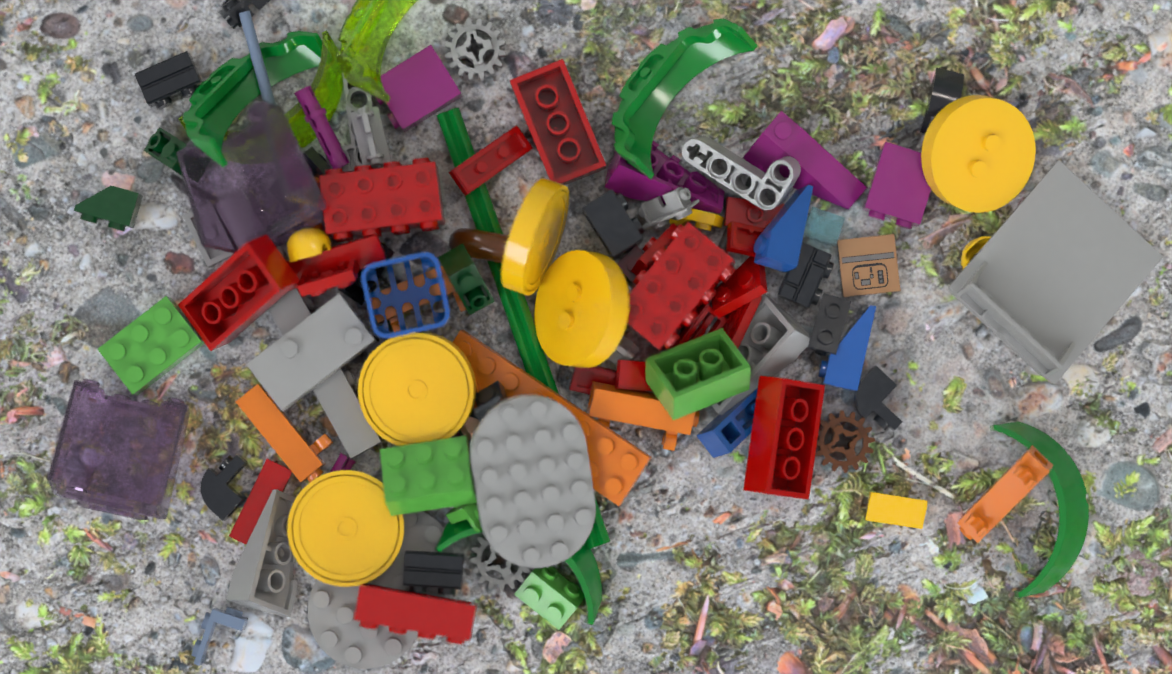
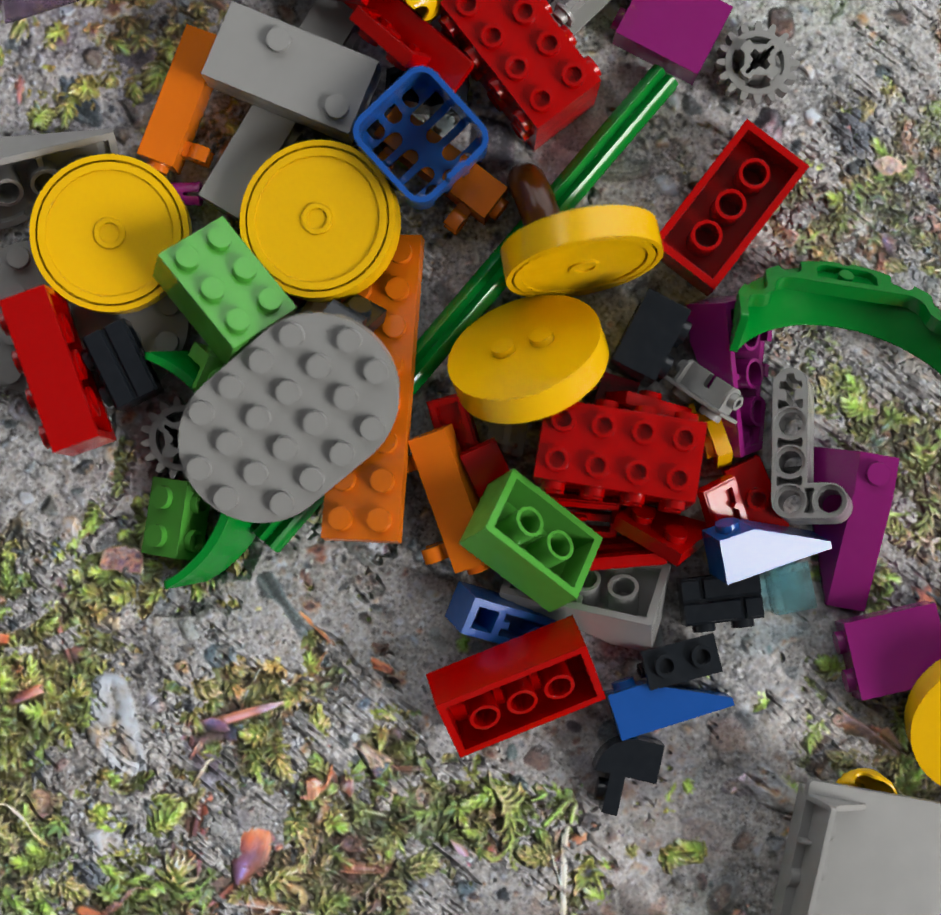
camera: 60 degrees right, 0 degrees up
black brick [201,455,248,521] -> none
red tile [229,458,292,544] -> none
dark green slope [438,243,495,315] -> none
red tile [448,125,533,196] -> none
reddish brown gear [815,410,875,473] -> none
medium nougat tile [837,234,901,297] -> none
yellow slope [865,492,928,529] -> none

